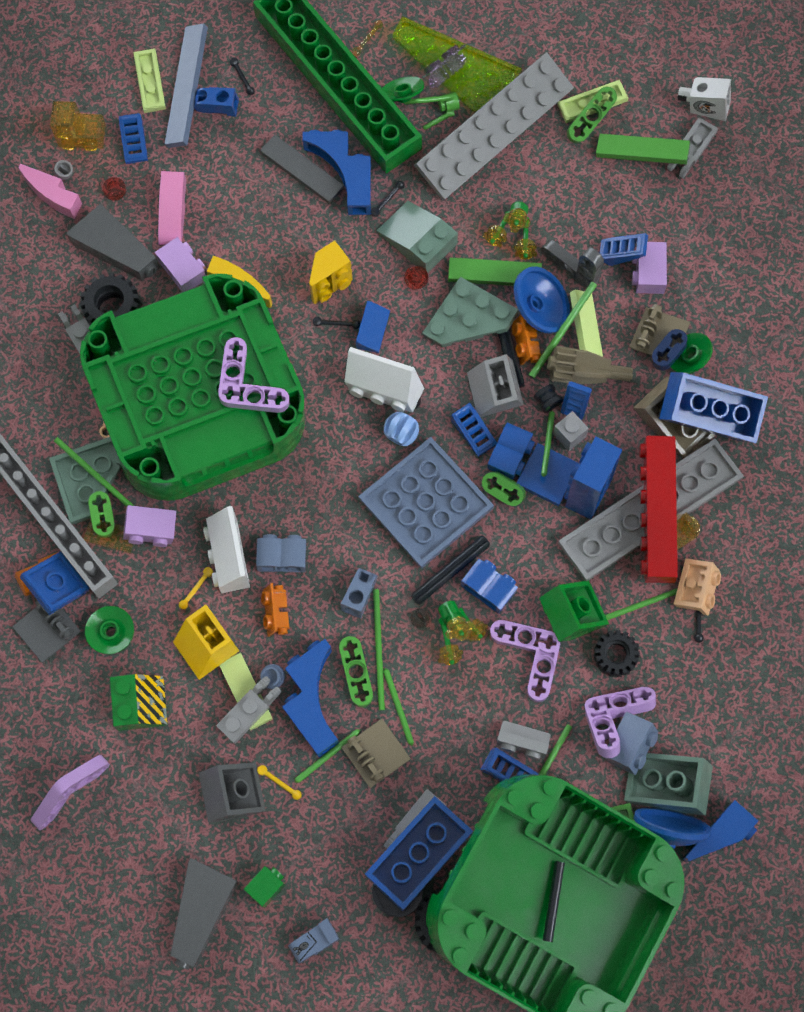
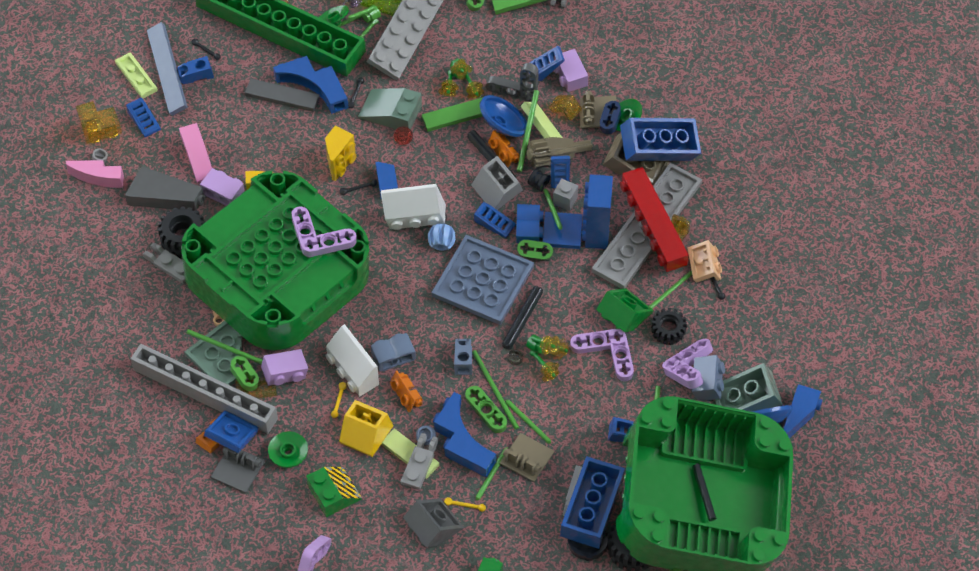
camera: 25 degrees left, 15 degrees down
clear red tile [103,177,126,201] -> none
sand green plate [422,277,519,347] -> none
blue brick [460,559,518,614] -> none
light grey bracket [496,721,551,760] -> none
none -> clear yellow bracket [549,95,582,120]

